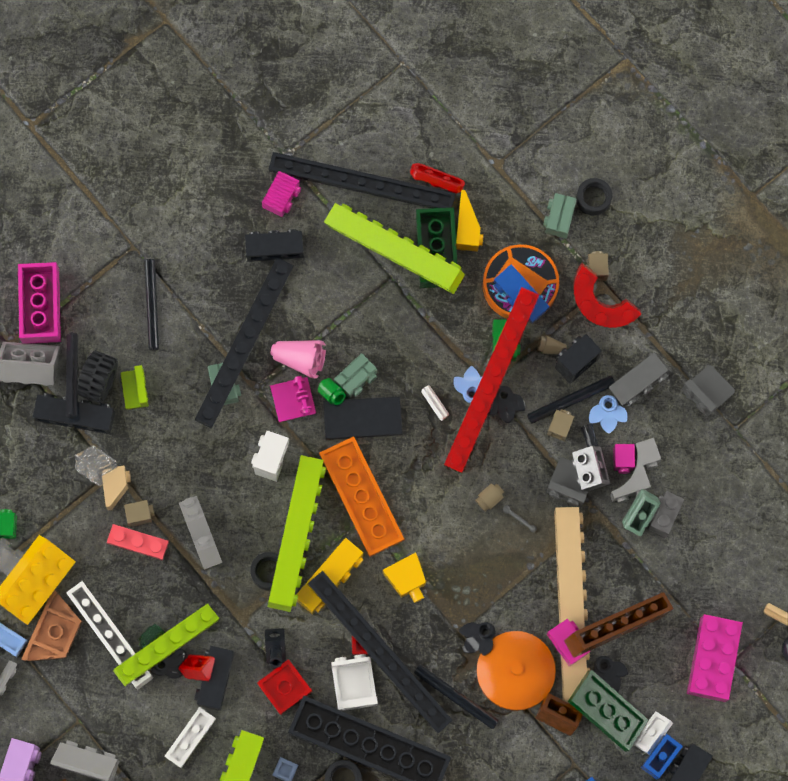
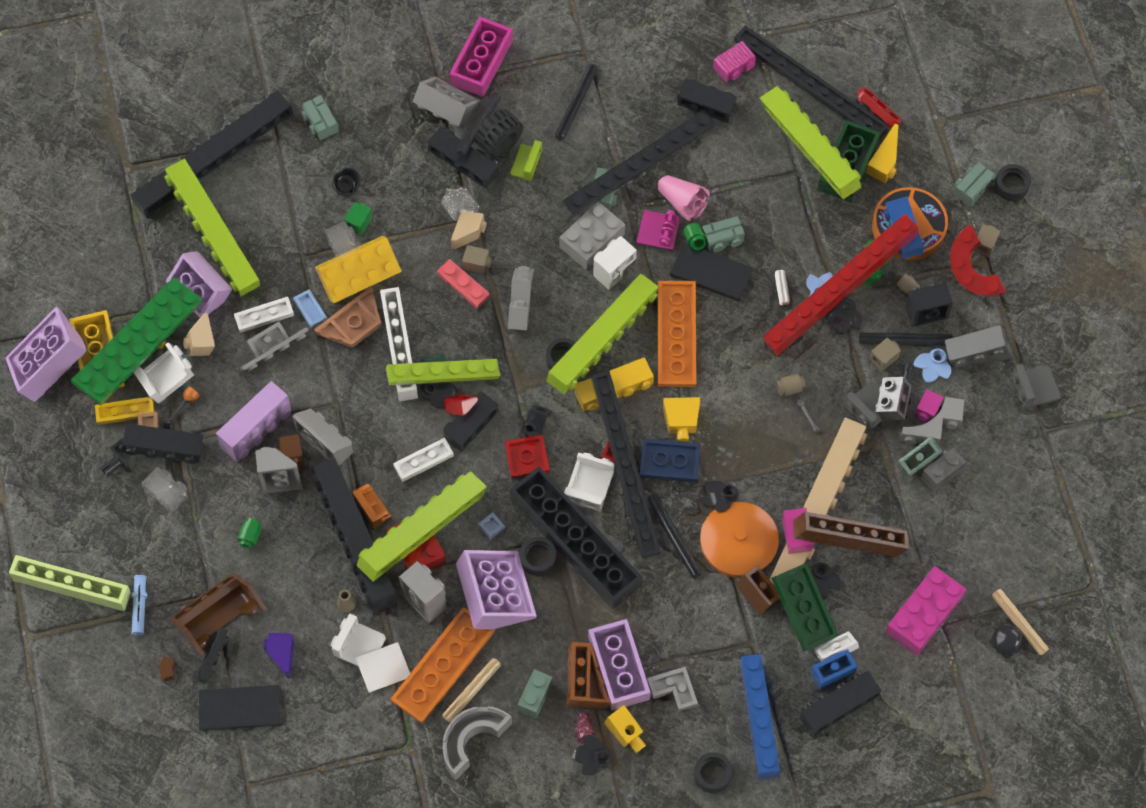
camera: 30 degrees right, 10 degrees down
none -> light grey brick [559,202,625,270]
none -> dark blue plate [640,439,701,482]

